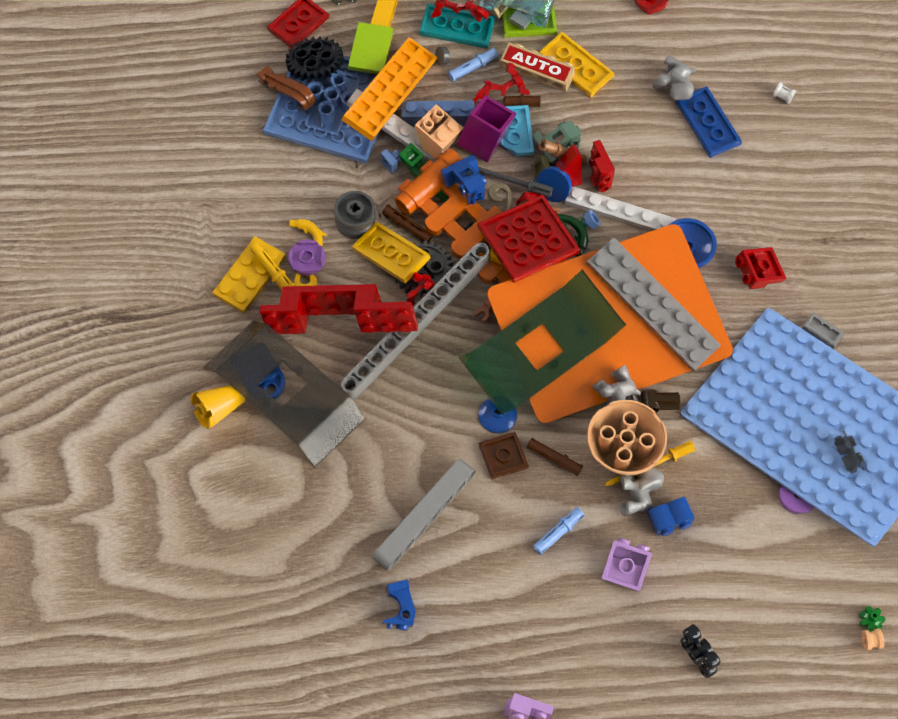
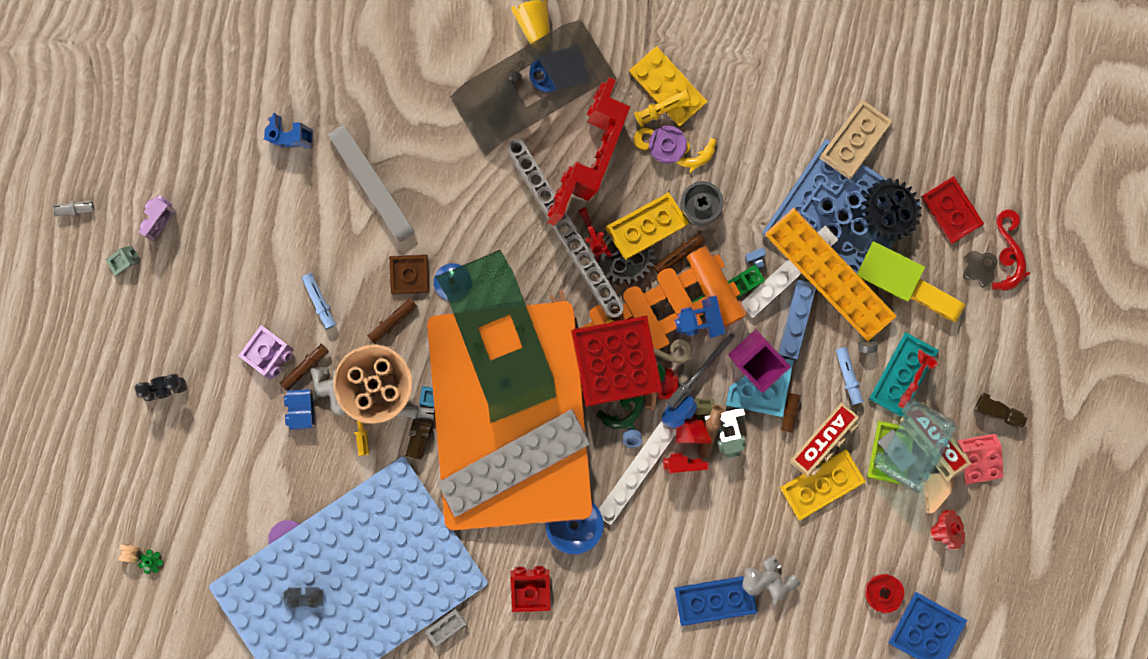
camera: 115 degrees right, 20 degrees up
dark orange piece [256,66,315,111] -> none
light nougat slope [414,104,463,160] -> none
red piece [473,63,530,104] -> none
light grey animal [592,365,641,406] -> none
none -> reddish brown pin [279,343,329,391]
none -> tan tile [819,99,893,180]

